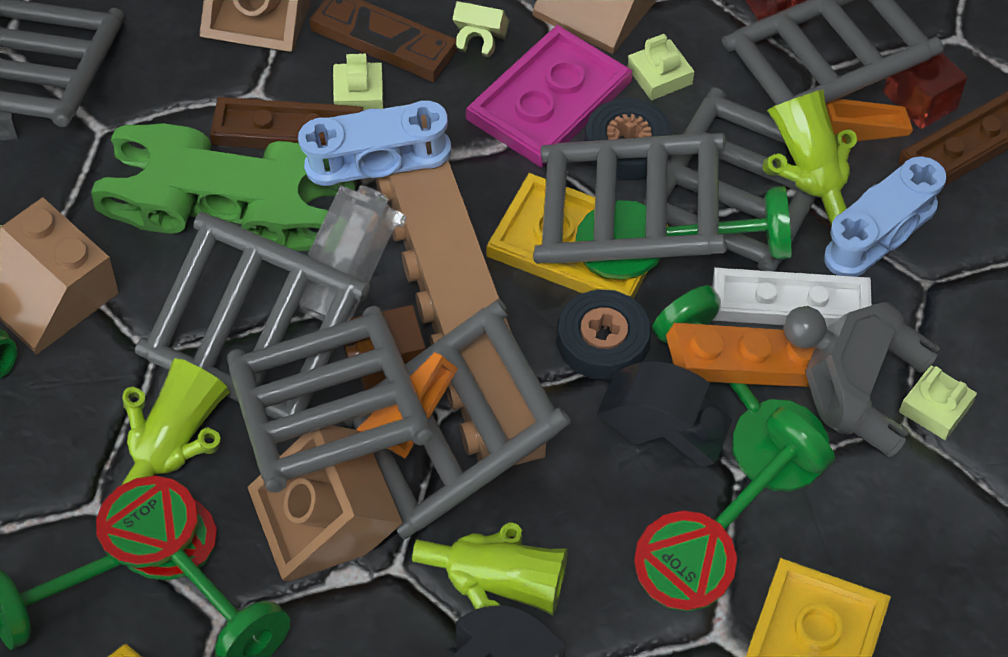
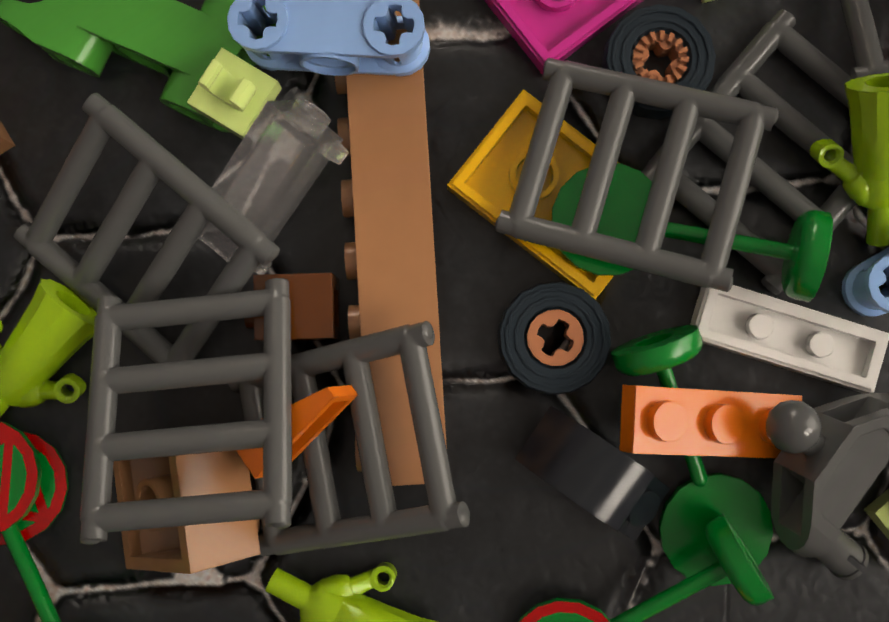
camera: 15 degrees right, 30 degrees up
none -> yellowish green tile [187,47,282,142]

